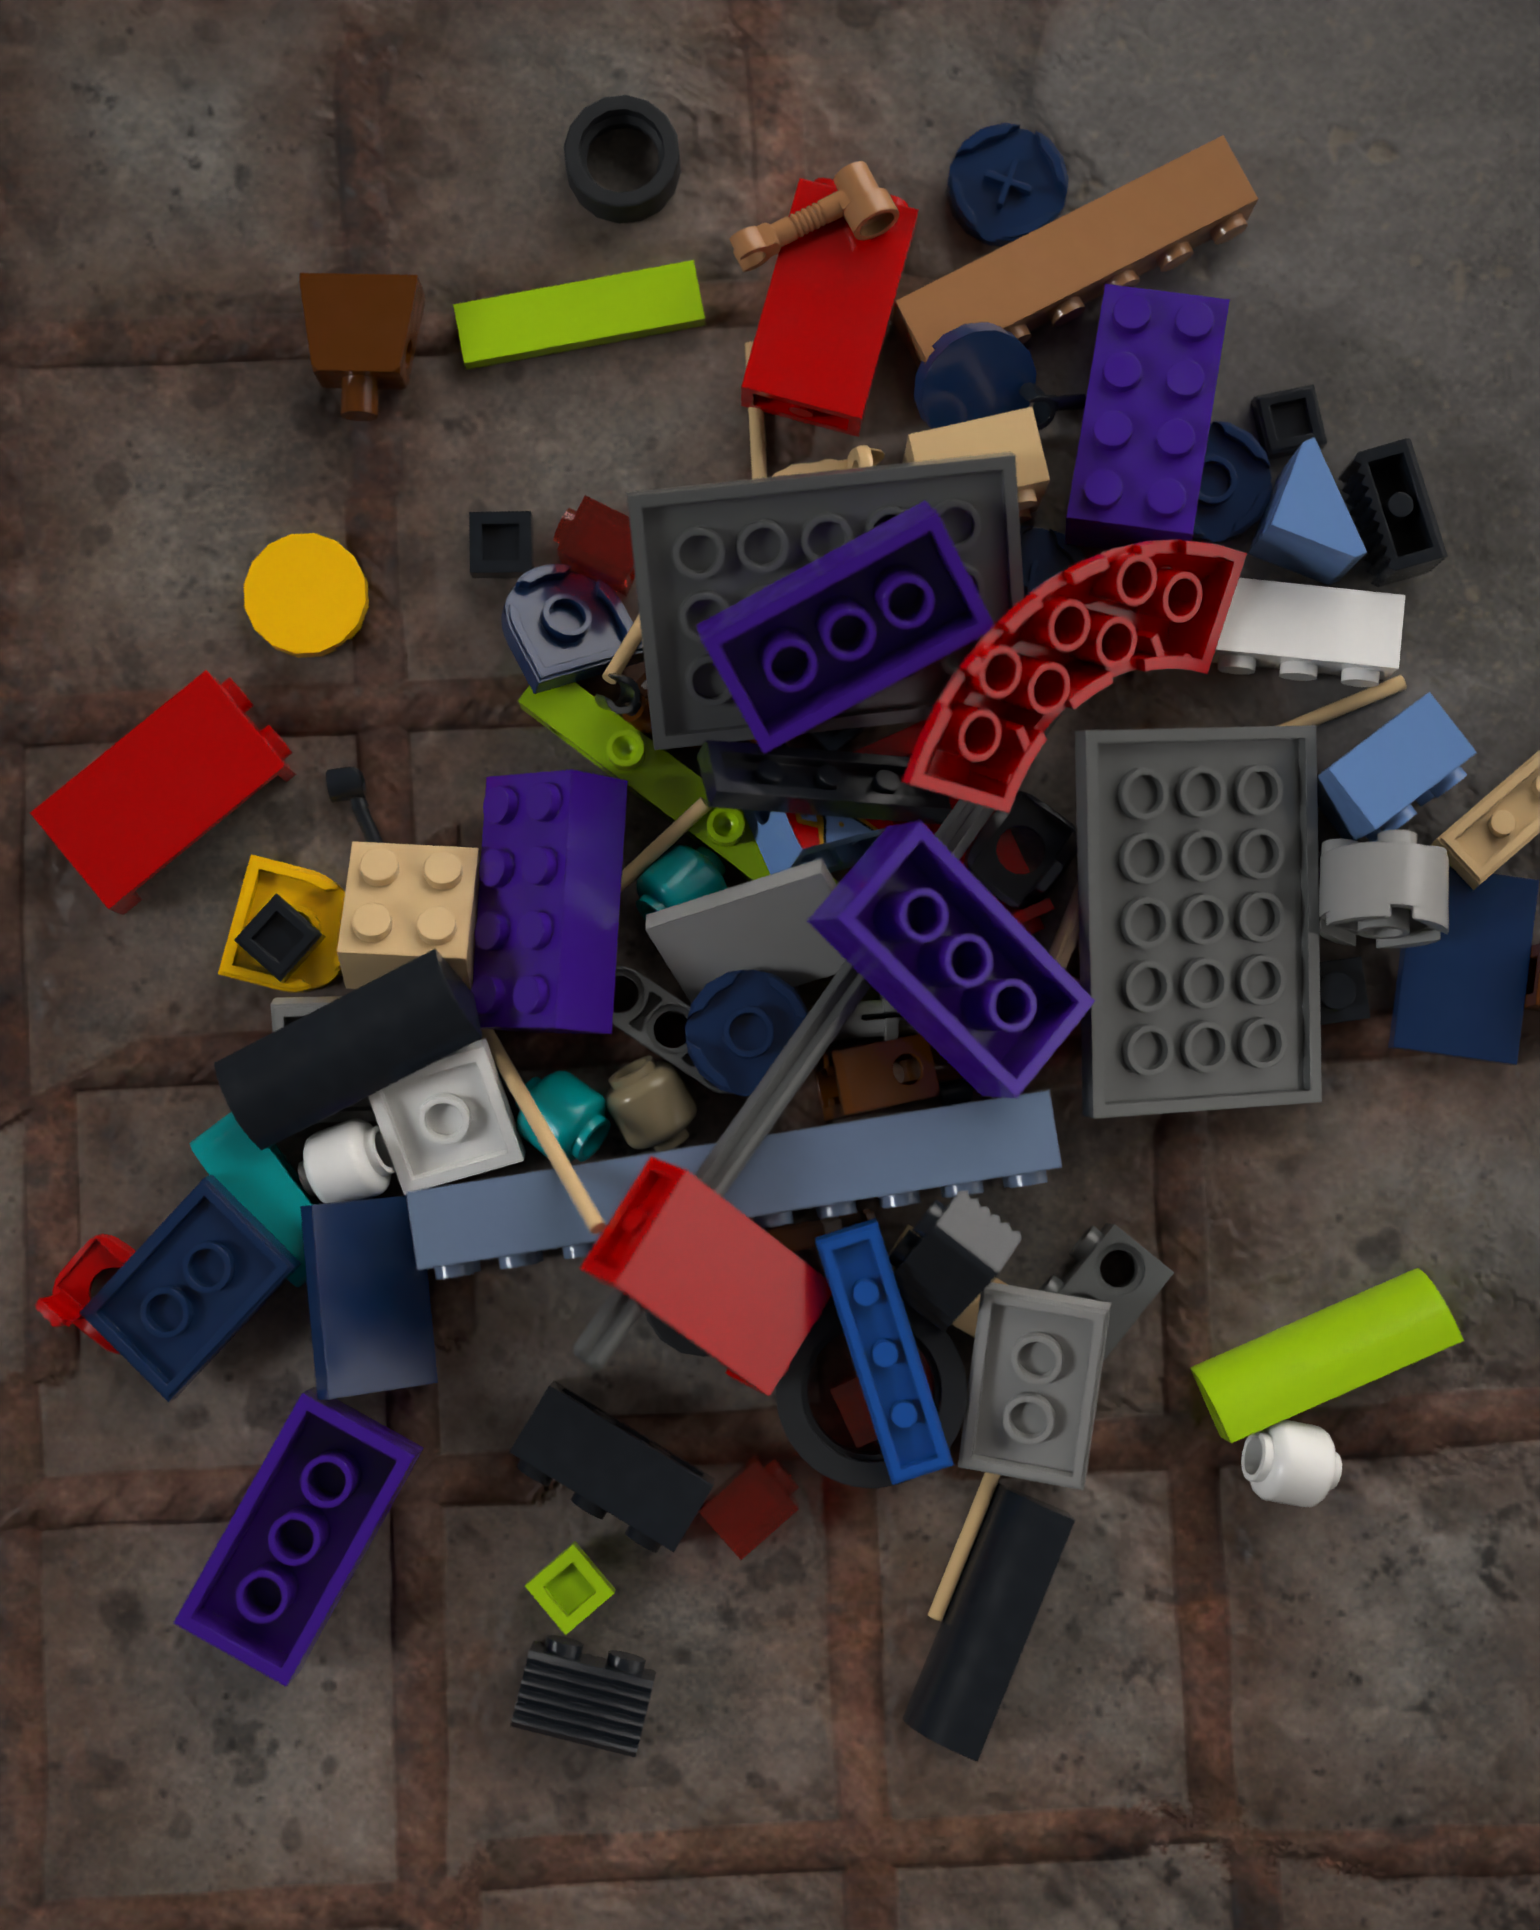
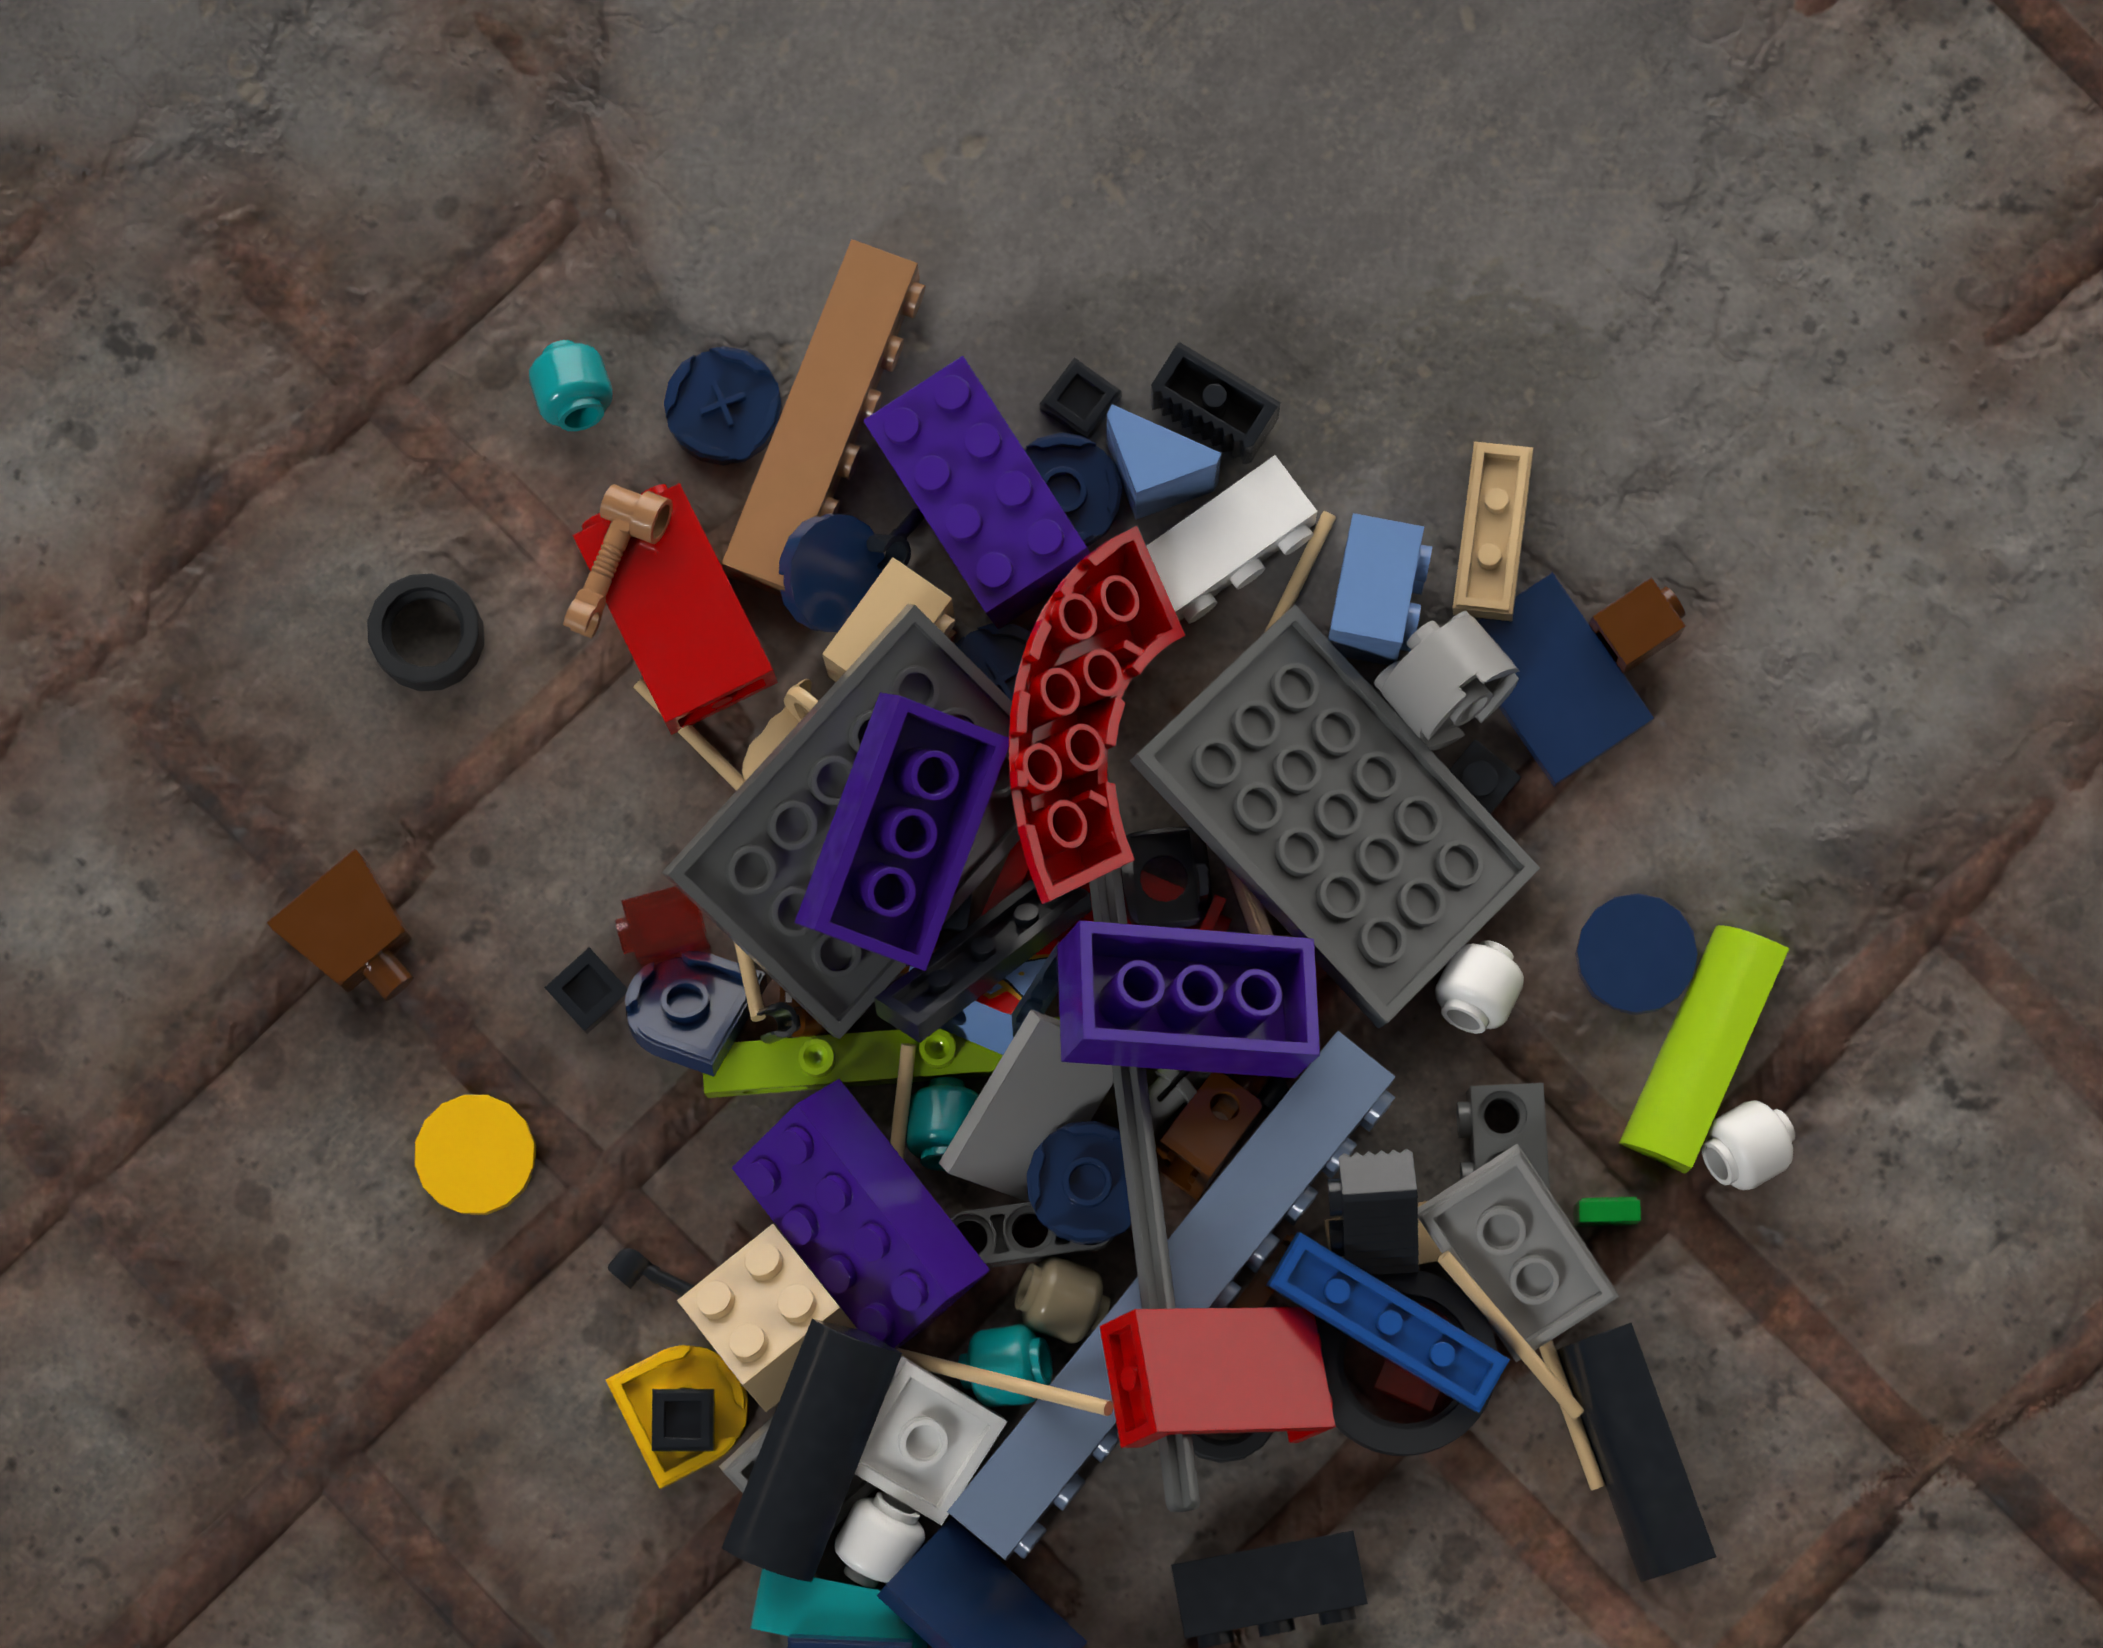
camera: 35 degrees left, 5 degrees down
red panel [30,670,296,915] -> none
lime tile [453,260,706,370] -> none
clear red brick [699,1454,799,1560] -> none
none -> teal head [529,340,613,431]
none -> white head [1435,940,1524,1034]
none -> tan axle [1437,1250,1584,1419]
none -> green tile [1573,1197,1641,1227]
none -> dark blue tile [1575,893,1698,1015]

